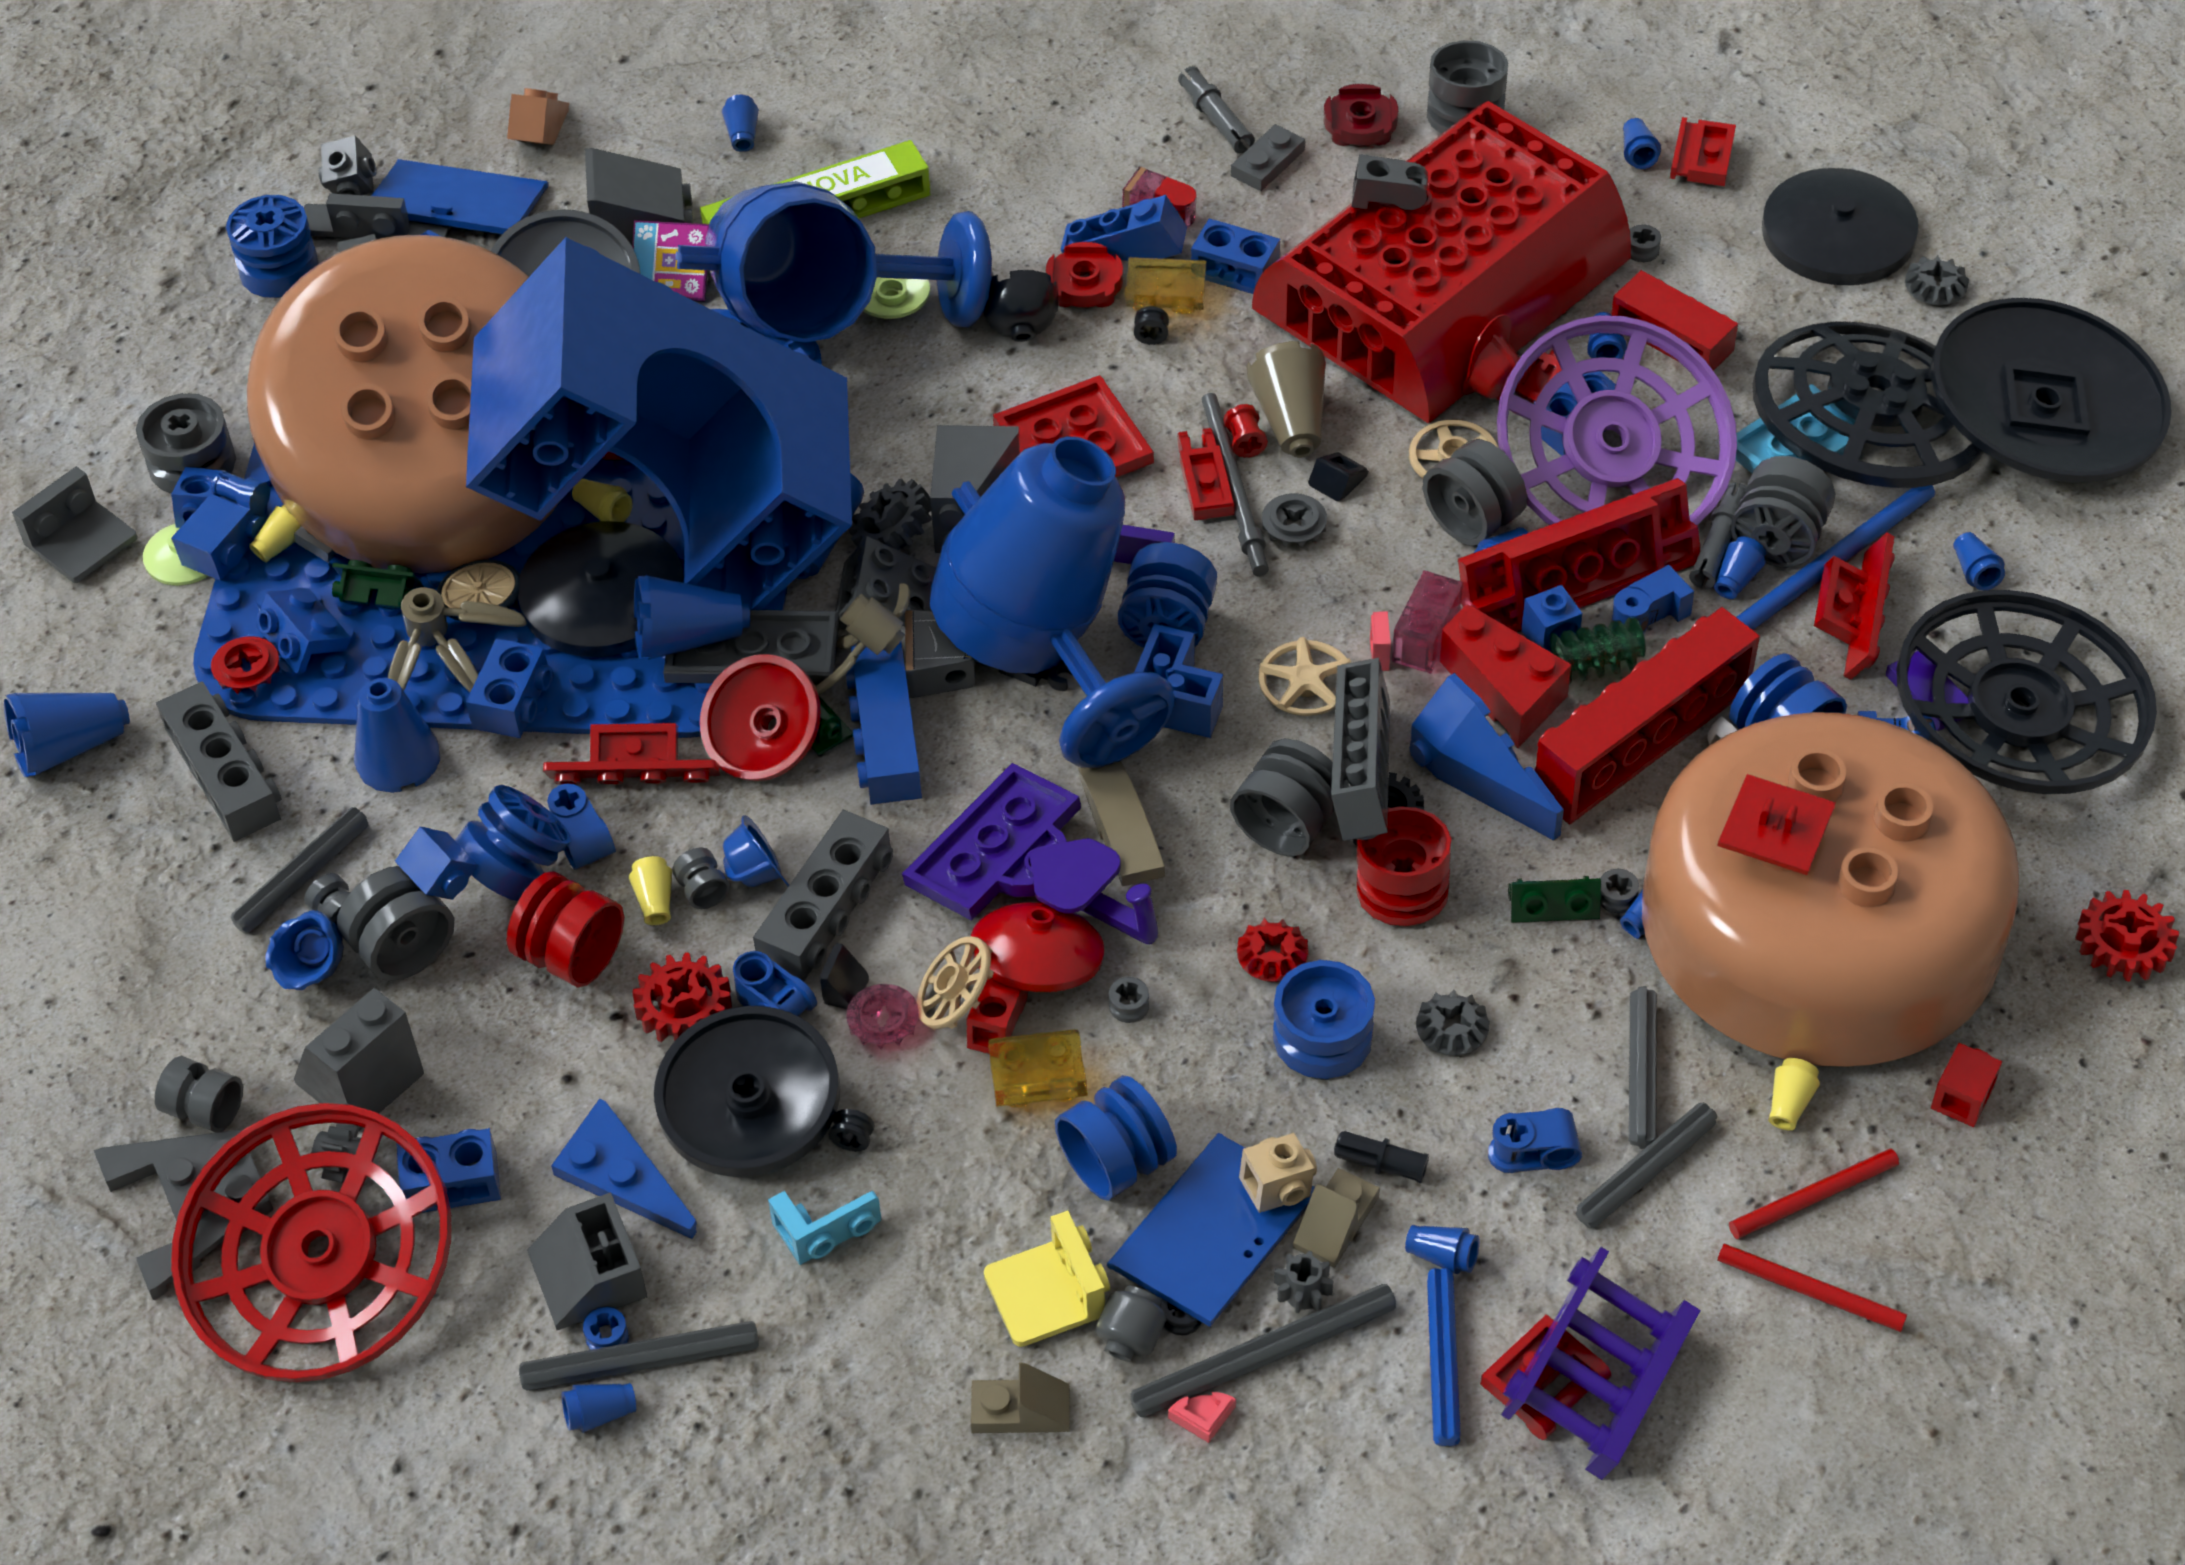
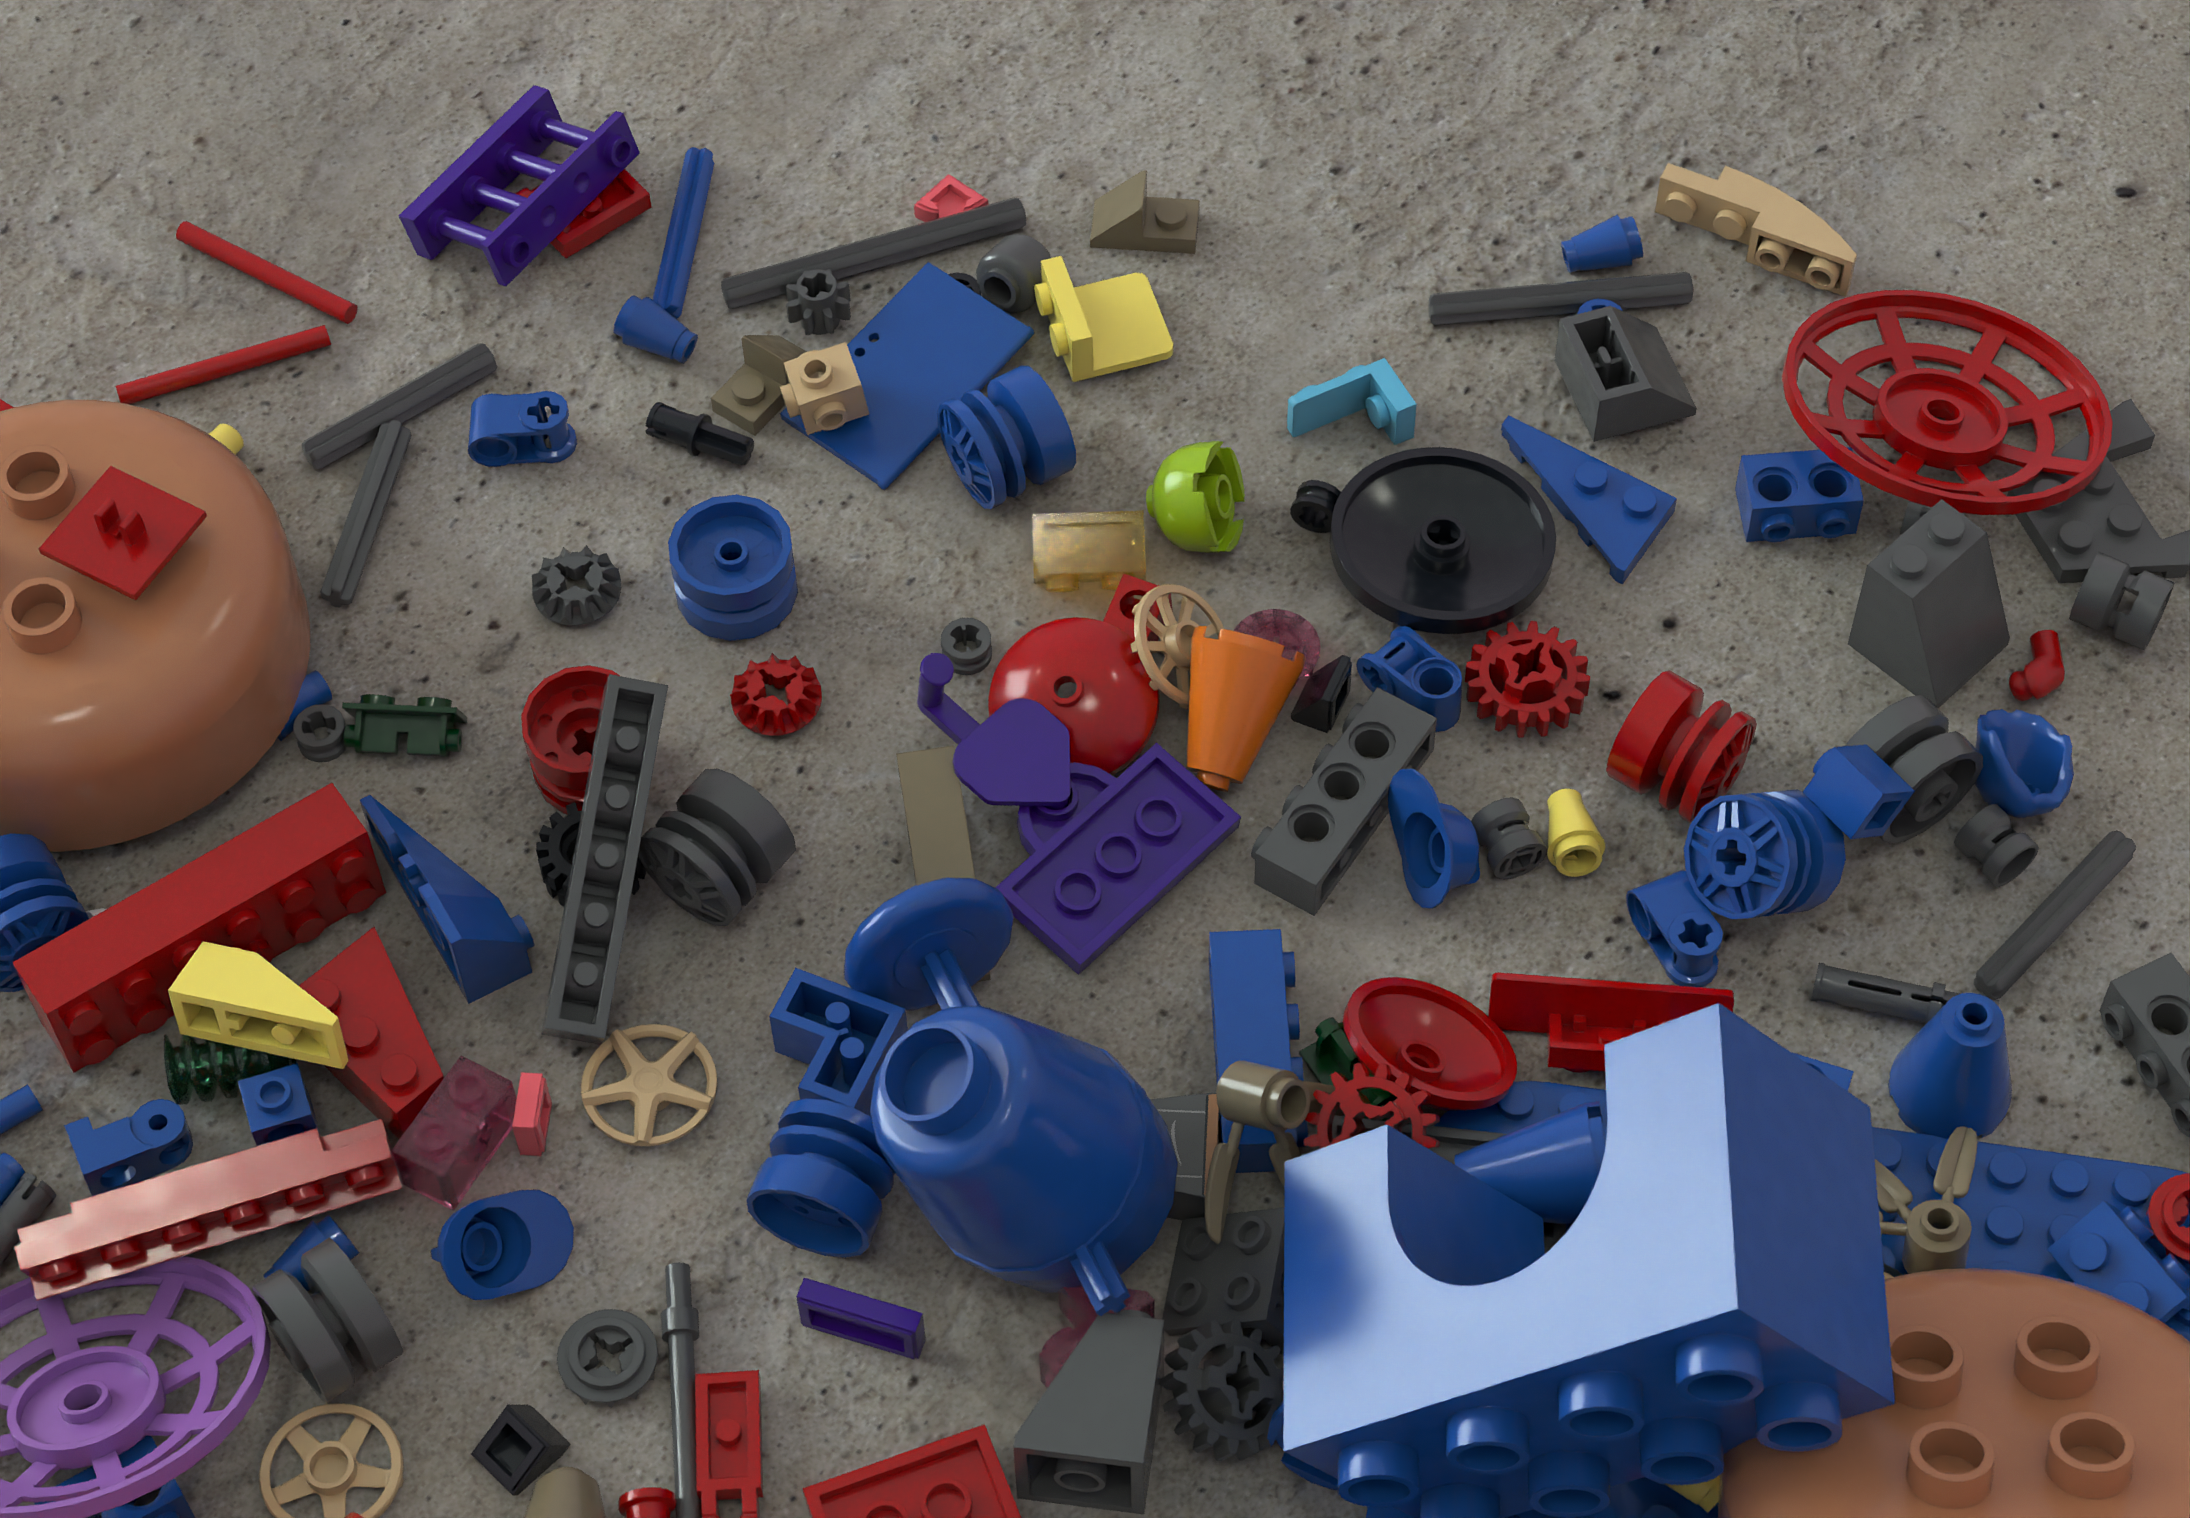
camera: 175 degrees left, 5 degrees up
none -> light yellow slope [168,941,349,1069]
none -> blue piece [430,1190,574,1300]
none -> lime cylinder [1146,441,1245,553]
none -> orange cone [1186,626,1306,792]
none -> red gear [1303,1063,1440,1149]
none -> tan slope [1655,163,1857,297]
none -> dark grey pin [1811,962,1999,1025]
none -> red arm [2009,630,2065,702]

